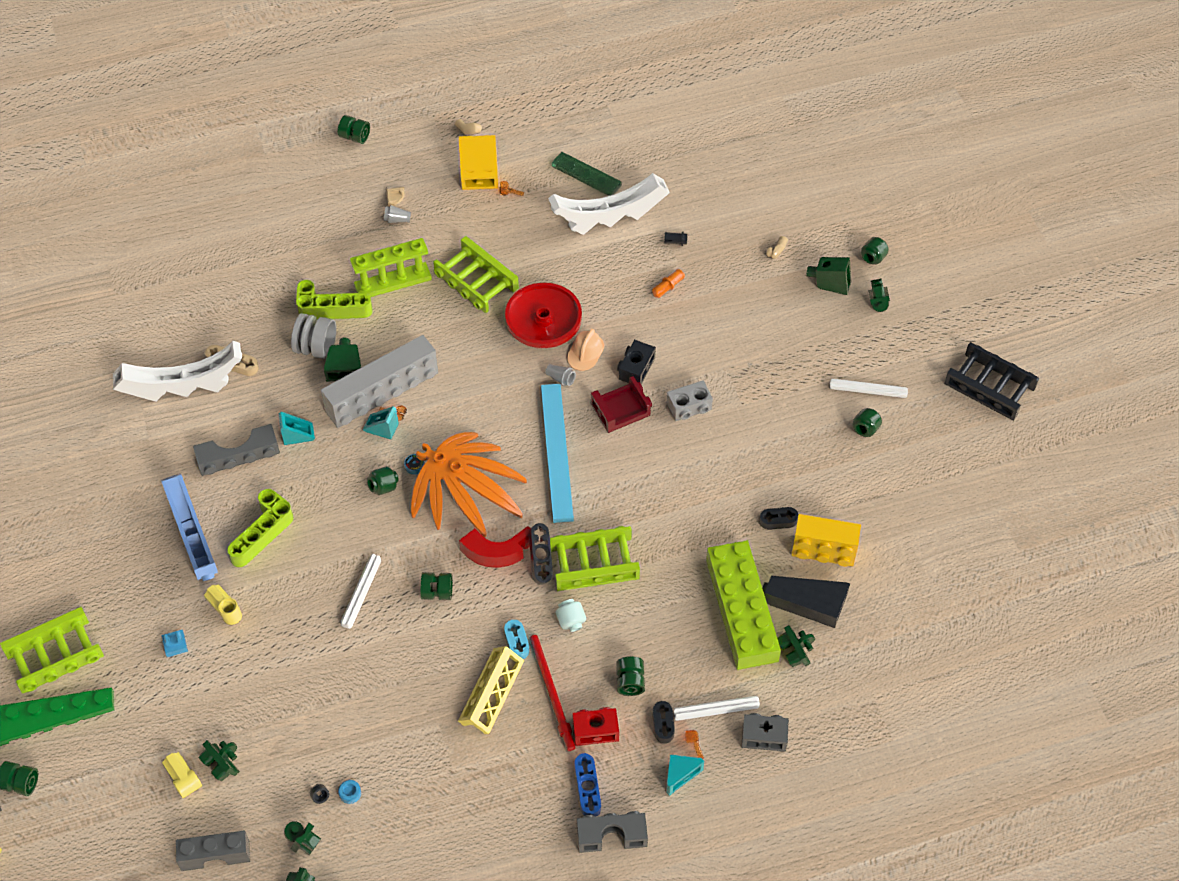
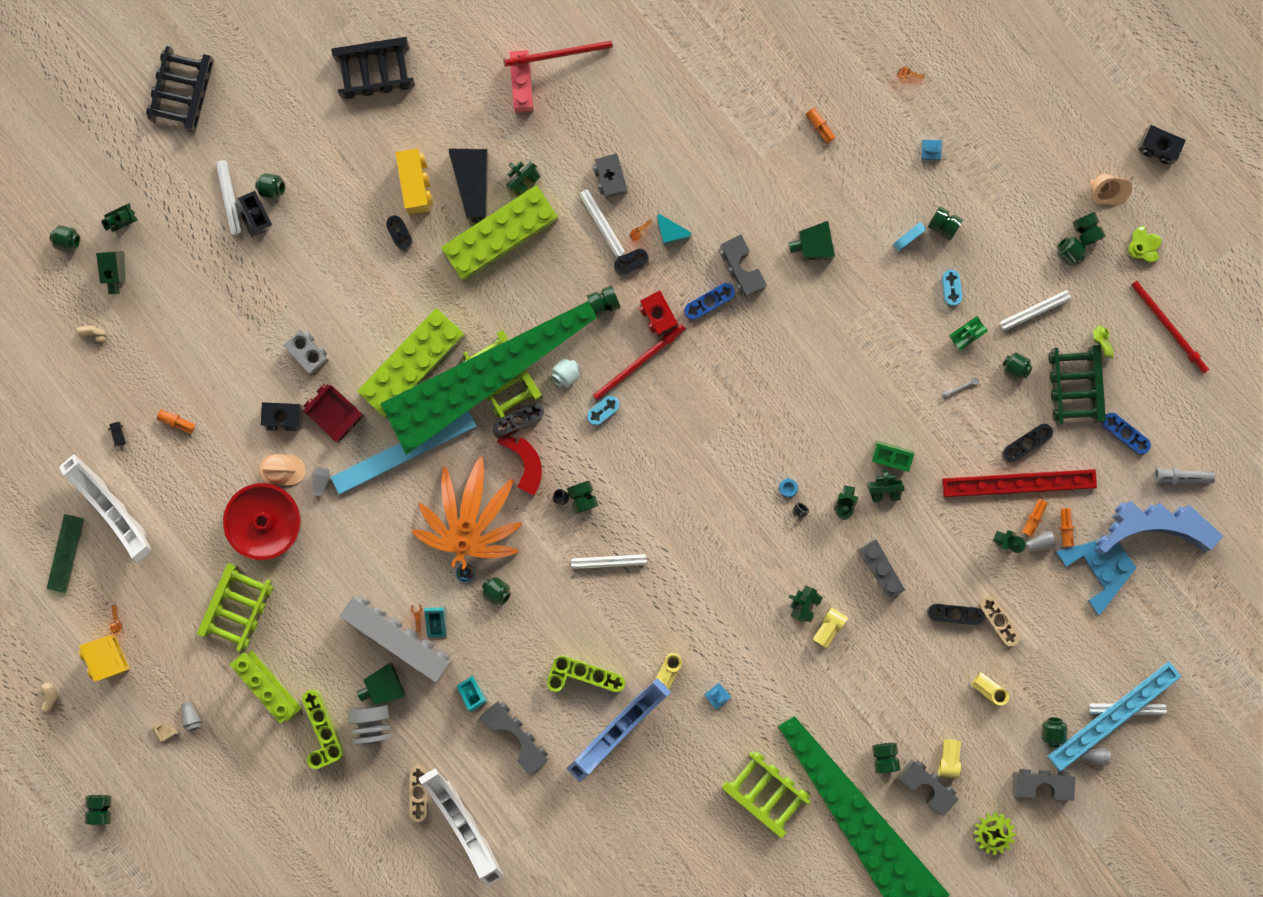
camera: 110 degrees left, 30 degrees up
light yellow fence [458,646,524,734] -> none
none -> black brick [234,191,272,238]
none -> black fence [331,37,415,99]
none -> lime brick [357,308,466,419]
none -> green wing [380,301,597,455]
none -> red bar [503,41,613,67]
none -> coral arch [509,50,534,113]
none -> black hinge [553,489,569,505]

